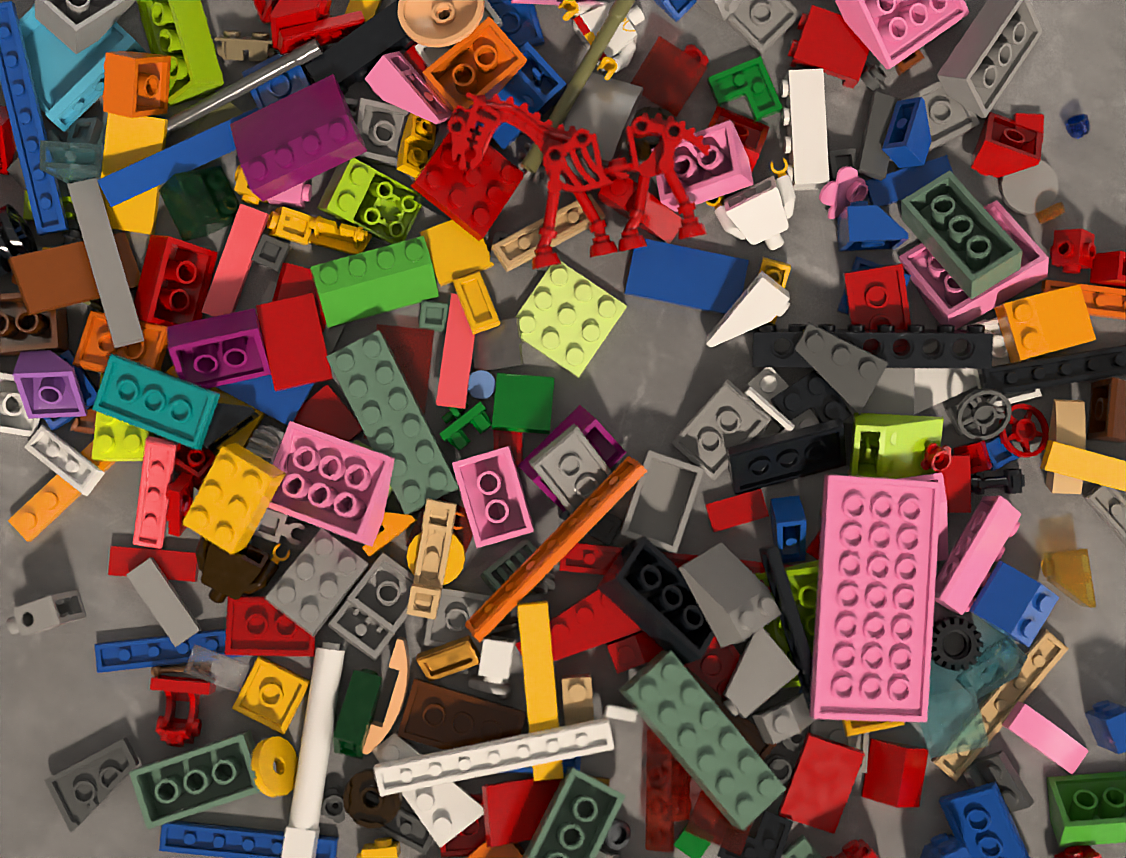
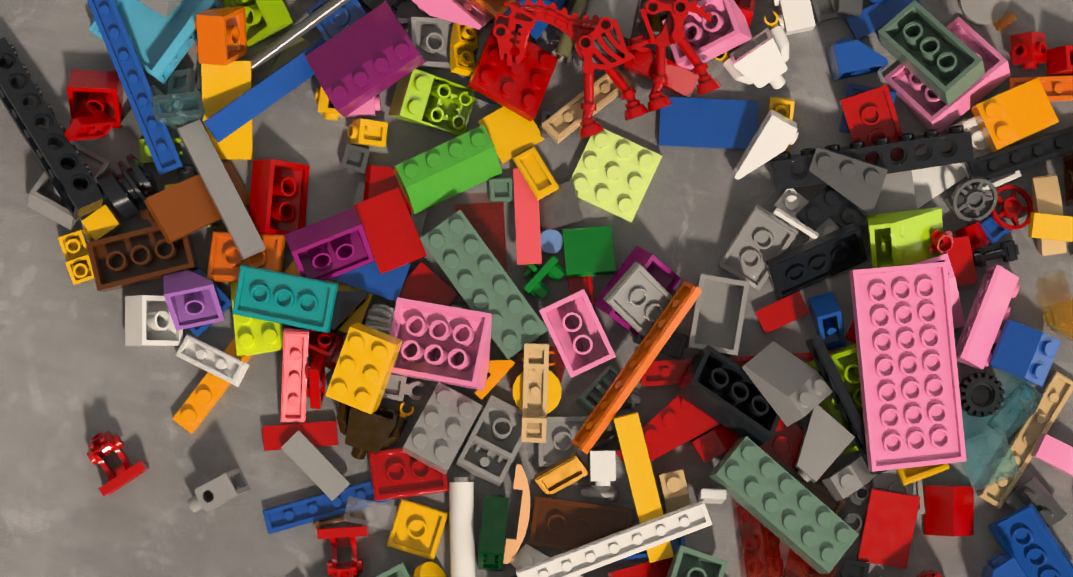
camera: 10 degrees left, 0 degrees up
dark orange tile [70,407,97,434] -> none
clear green slope [159,166,240,241] -> none
coral tile [201,203,270,317] -> none
yellow hinge [308,216,372,255] -> none
bright pink plate [819,166,868,219] -> none

